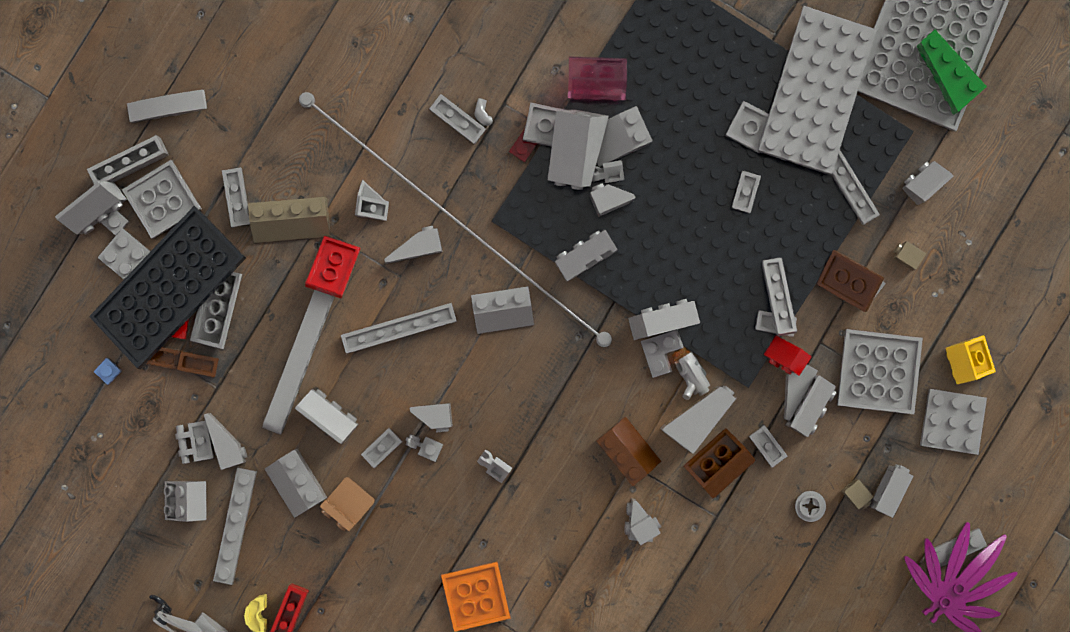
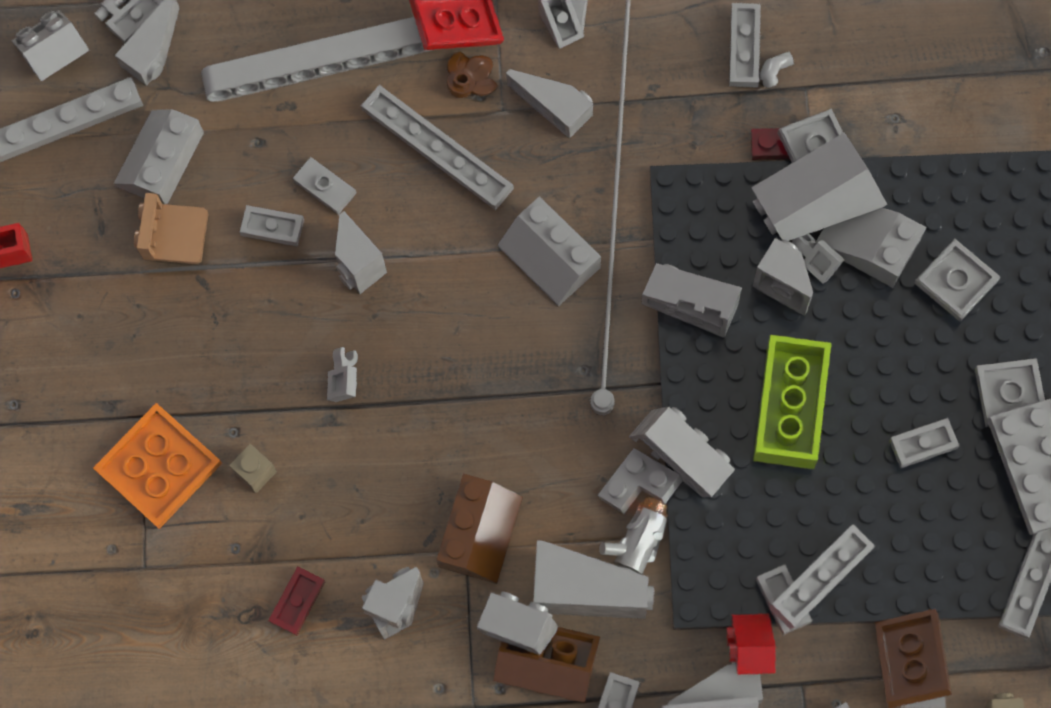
camera: 60 degrees right, 15 degrees down
slope [295,389,359,444] -> none
light grey plate [405,434,443,462] -> none
clear pink slope [568,57,627,101] -> none
none -> dark tan brick [229,444,277,493]
none -> dark red plate [268,566,326,636]
none -> light grey plate [293,157,356,215]
none -> reddish brown plate [447,51,498,98]
none -> light grey slope [477,591,558,655]
none -> lime brick [753,335,831,469]
none -> light grey plate [915,239,1001,321]

